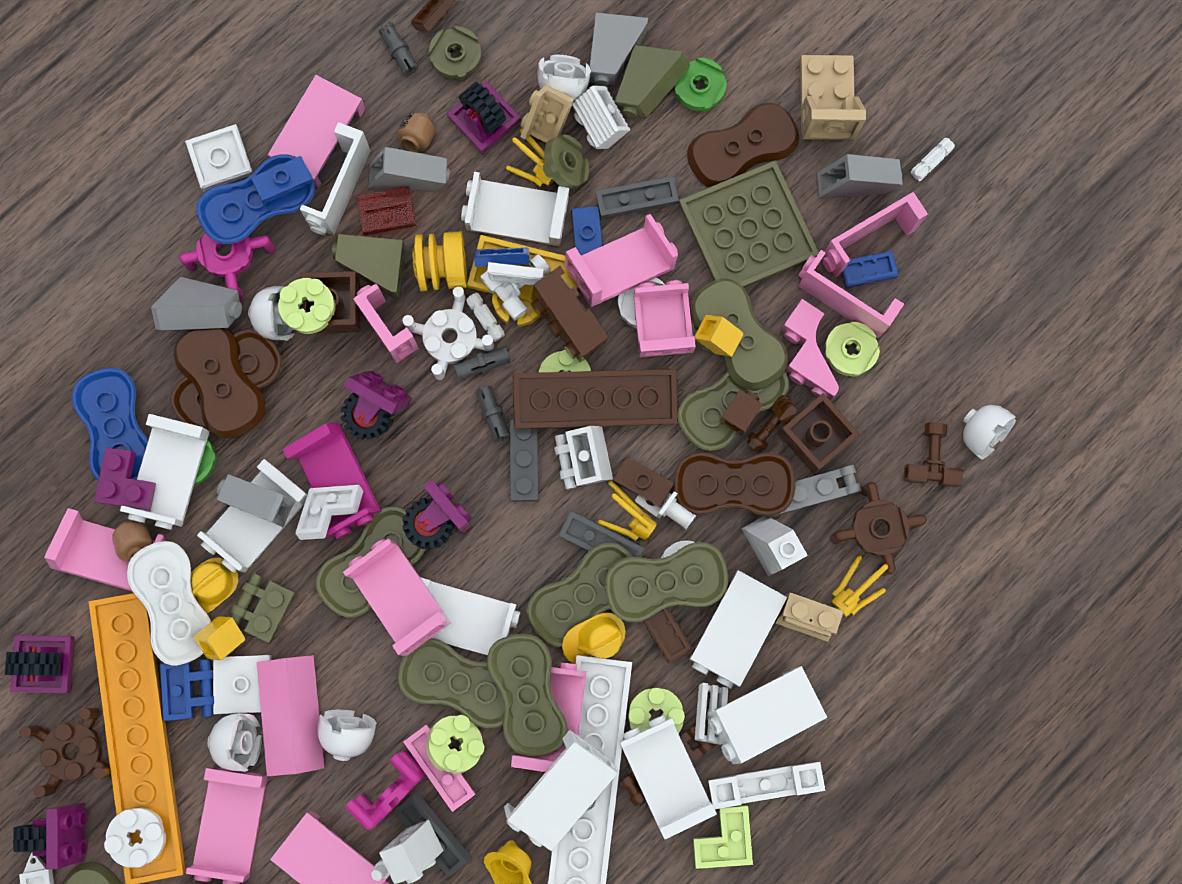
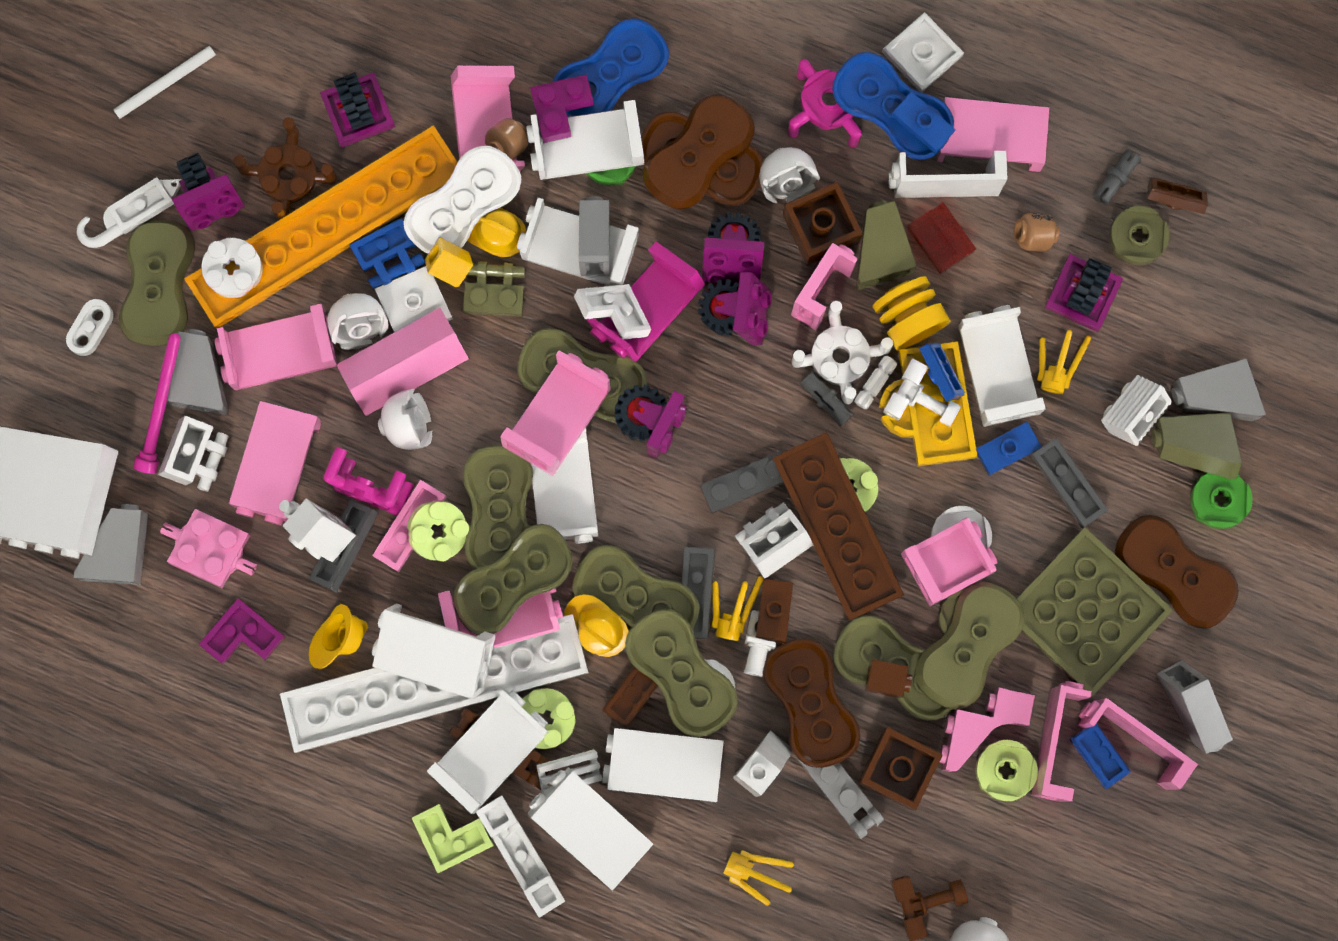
camera: 70 degrees right, 0 degrees up
light grey slope [151,277,242,330] -> none
yellowish green plate [278,278,335,334] -> none
light grey slope [368,147,450,191] -> none
dark grey pin [475,386,510,442] -> none
white tile [487,262,544,285] -> none
tan bracket [520,84,574,143] -> none
reddish brown wedge [531,266,609,363] -> none
white cylinder [537,55,591,101] -> none
olive plate [543,135,589,190] -> none
bright pink panel [565,214,678,307] -> none
yellow panel [694,314,743,357] -> none
reddish brown hinge [747,395,797,452] -> none
tan window [776,593,844,642] -> none
tan bracket [800,55,866,140] -> none
reddish brown plate [830,482,927,576] -> none
white axle [911,138,955,181] -> none
none -> magenta plate [702,212,764,284]

